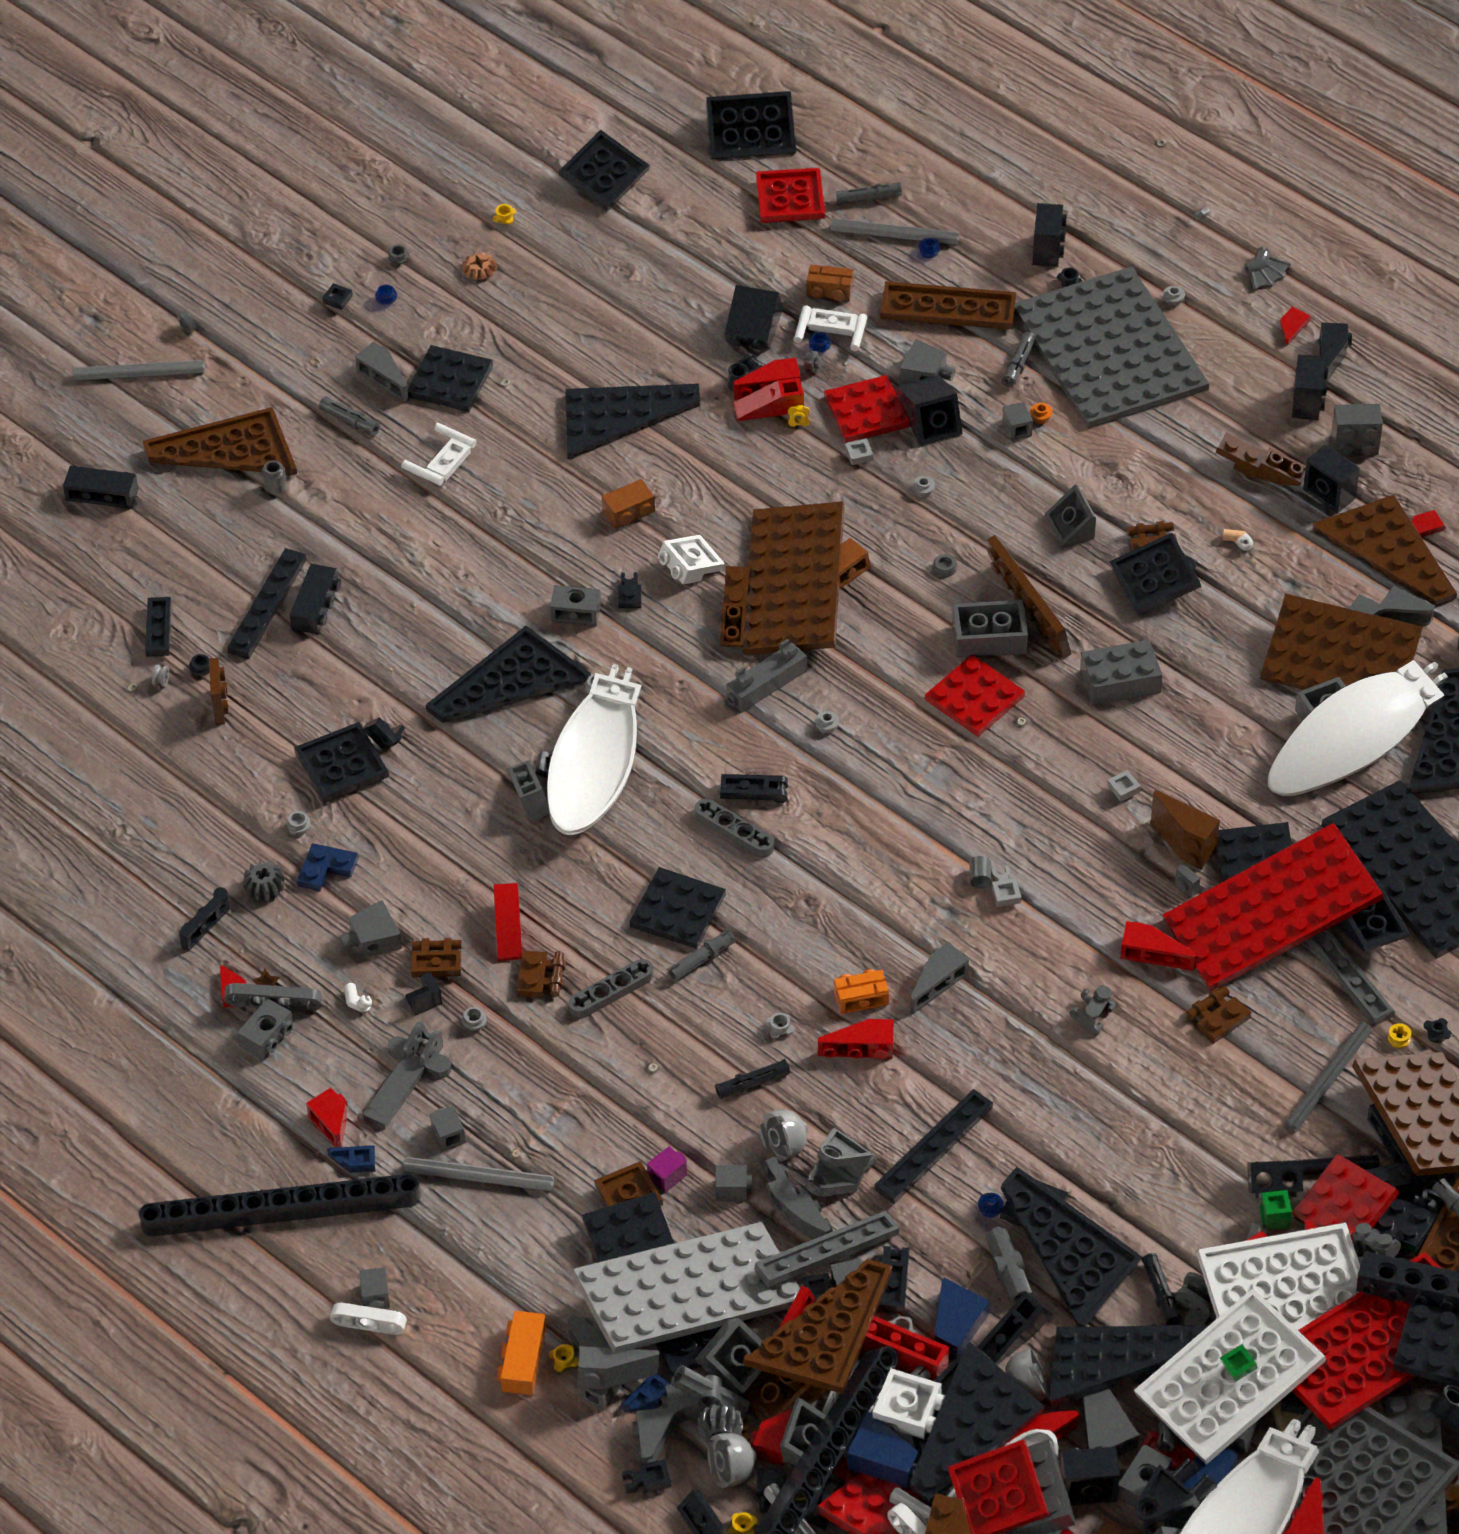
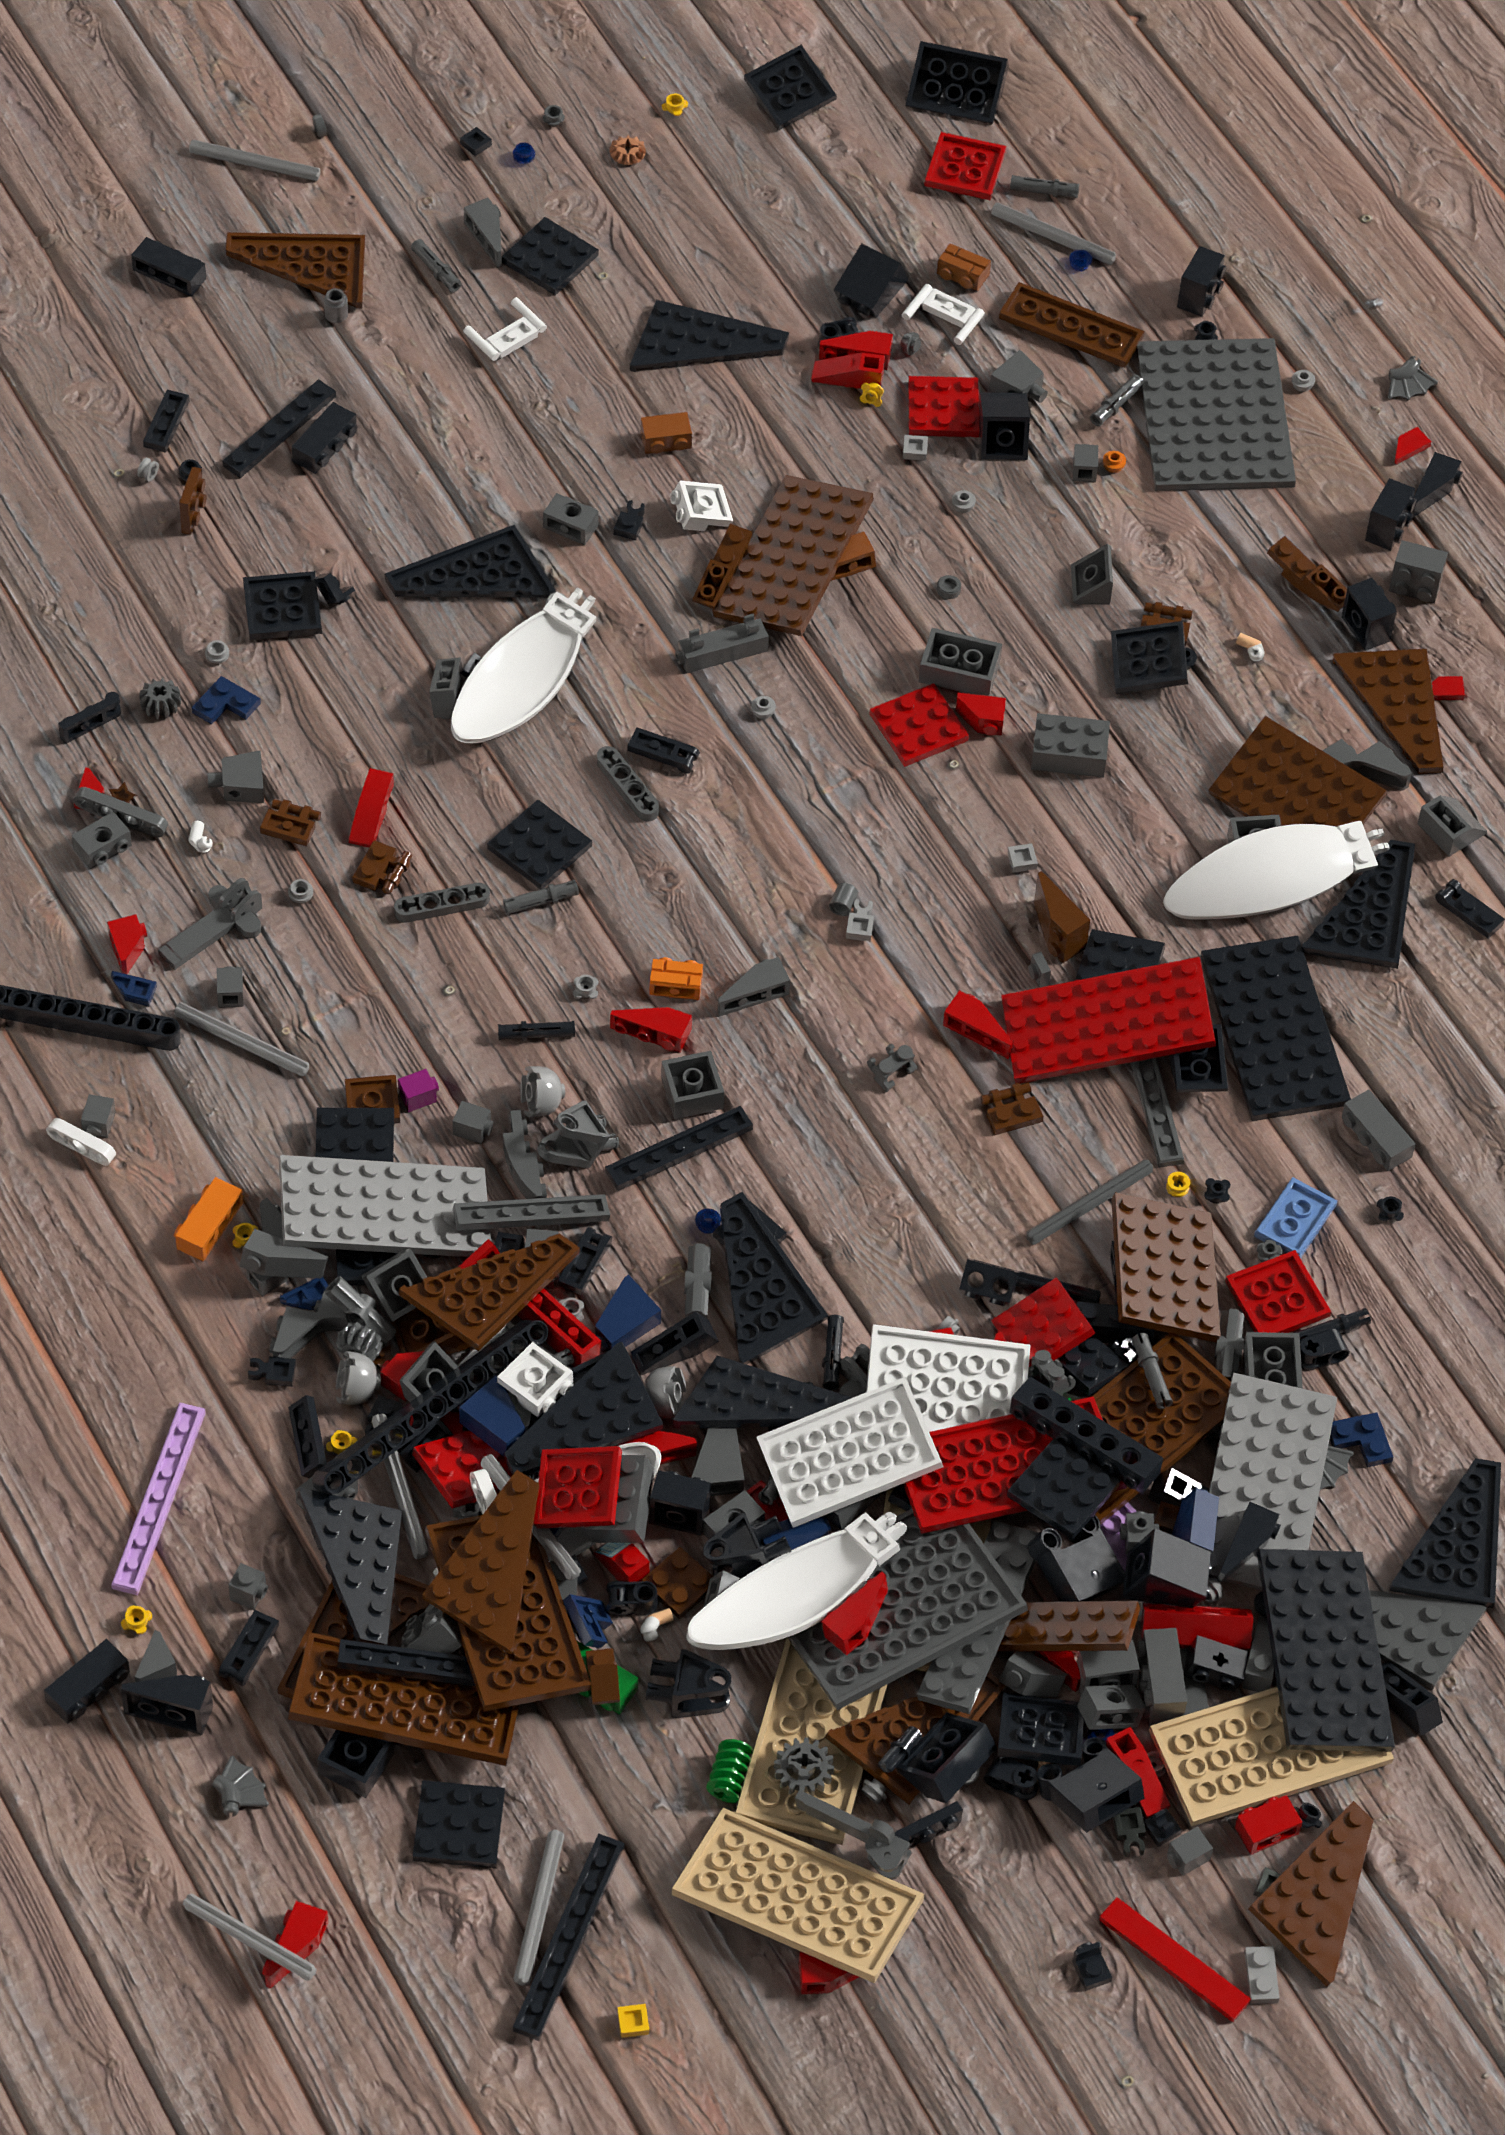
camera: 15 degrees right, 5 degrees up
black panel [405,972,442,1016] -> none
clear blue plate [809,332,831,353] -> none
reddish brown plate [987,535,1072,659] -> none
green plate [1220,1344,1258,1382] -> none
green brick [1259,1190,1292,1231] -> none
none -> dark grey brick [661,1051,724,1119]
none -> red slope [956,693,1006,736]

